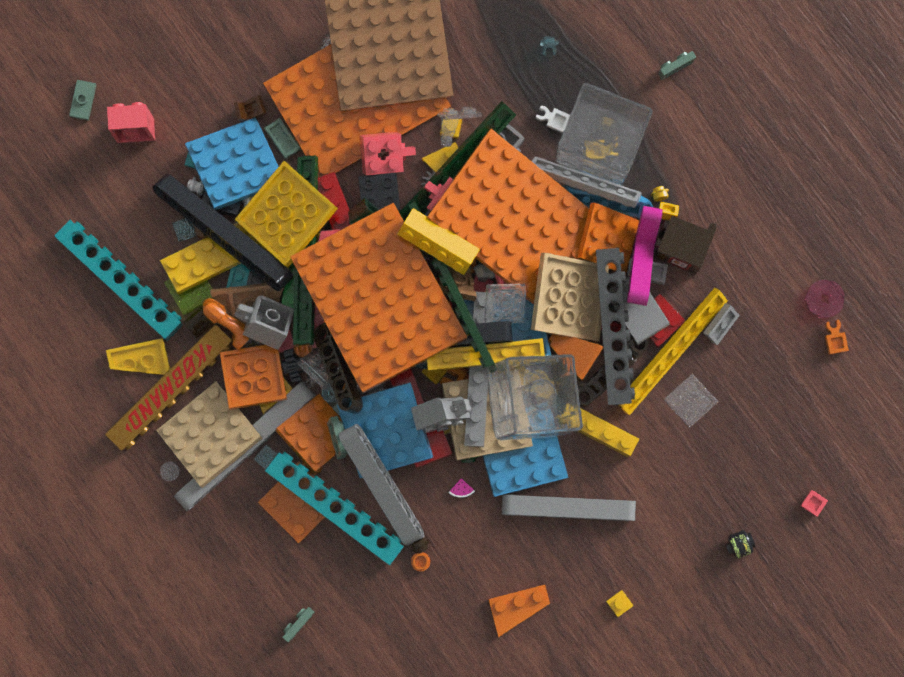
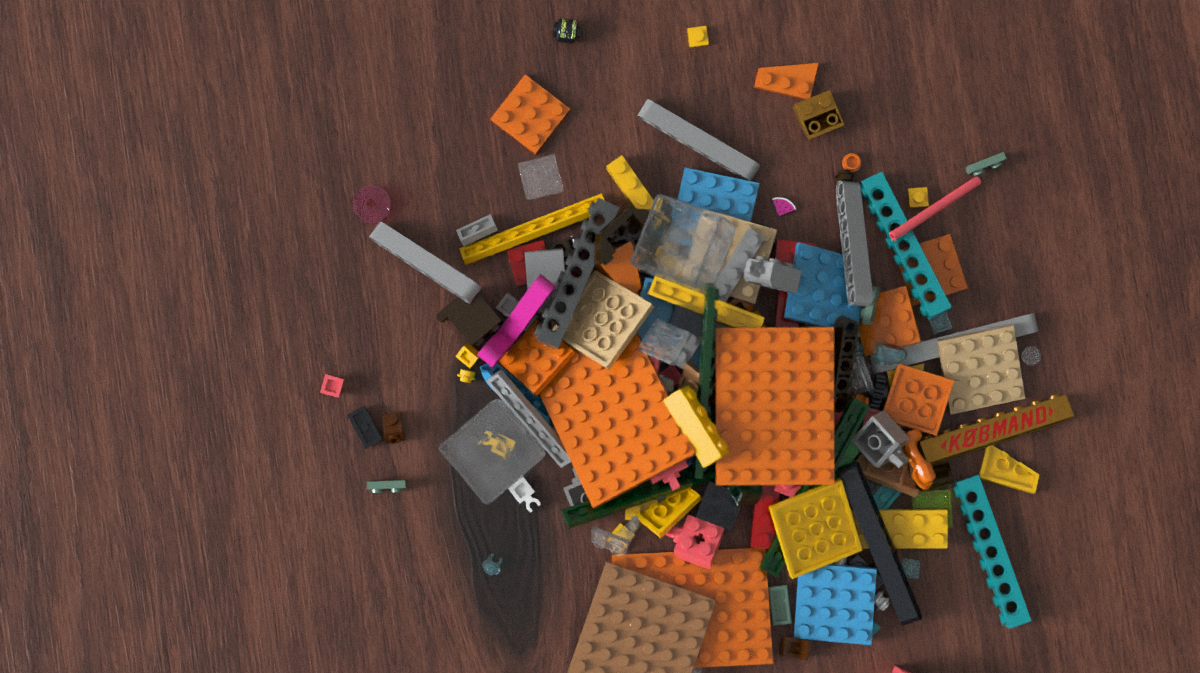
camera: 150 degrees left, 5 degrees up
coral plate [800,490,828,517] -> none
orange plate [825,320,849,355] -> none
none -> coral tile [320,374,345,398]
none -> black plate [348,406,383,449]
none -> light grey beam [369,221,481,304]
none -> reddish brown bracket [382,412,405,444]
none -> orange plate [490,74,570,155]
none -> dark brown slope [594,208,656,266]
none -> yellow wing [634,487,702,538]
none -> pearl gold slope [793,90,844,140]
none -> clear light blue rock [872,342,907,366]
none -> coral piece [889,176,981,241]
none -> yellow plate [907,187,929,208]

